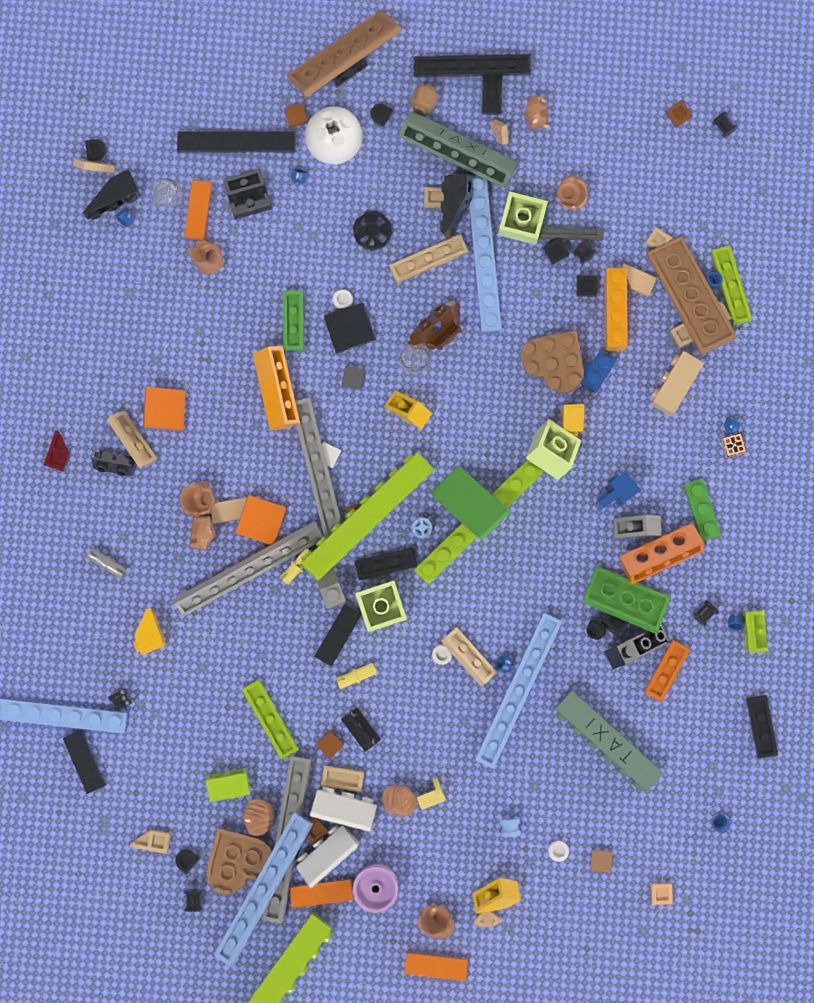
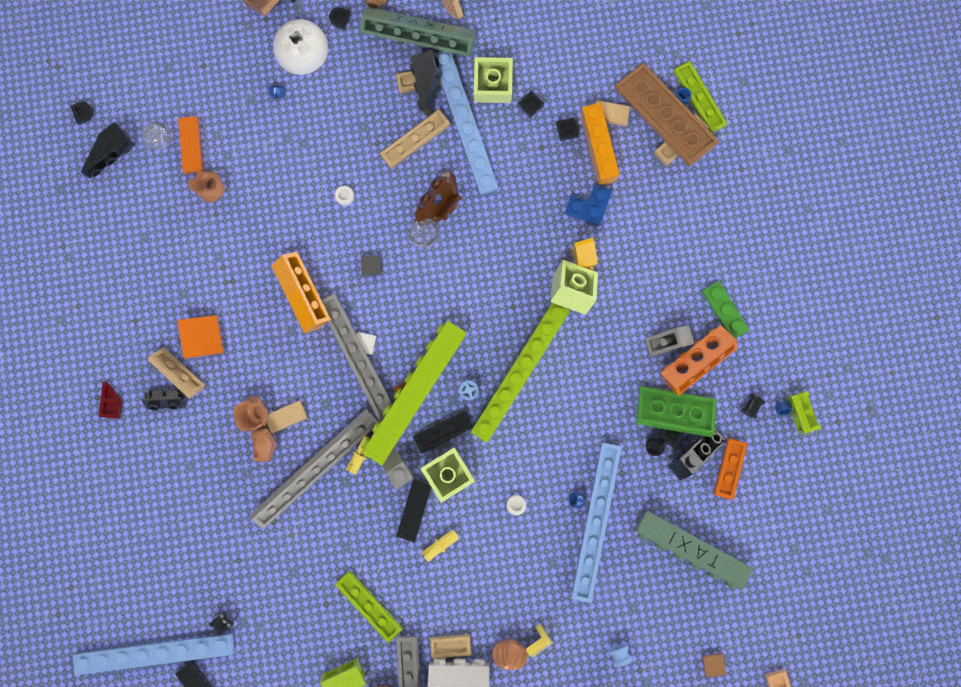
camera: 10 degrees left, 0 degrees up
tan tile [73,158,115,174] -> none
light grey pin [86,548,127,579] -> none
blue hinge [116,210,133,227] -> none
yellow slope [133,608,167,655] -> none
black tile [177,131,295,153] -> none
black slope [223,169,272,220] -> none
orange tile [235,495,286,545] -> none
bright green plate [283,291,304,351] -> none
dark orange tile [284,103,308,128] -> none
dark orange tile [316,731,345,759] -> none
black slope [324,303,376,354] -> none
black hinge [341,708,381,752] -> none
black piece [353,211,392,251] -> none
yellow slope [384,391,432,430] -> none
bright green tile [430,466,510,541] -> none
tan plate [441,627,497,687] -> none
medium nougat plate [521,330,584,393] -> none
dark grey axle [540,226,603,242] -> none
white tile [548,840,569,862] -> none
nougat hair [557,175,588,210] -> none
black wheel [572,241,597,265] -> none
blue brick [594,471,641,512] -> none
tan tile [644,227,672,248] -> none
tan brick [650,351,704,417] -> none
blue hinge [712,815,730,833] -> none
tile [721,433,747,458] -> none
blue hinge [724,417,742,433] -> none
black tile [746,695,778,759] -> none

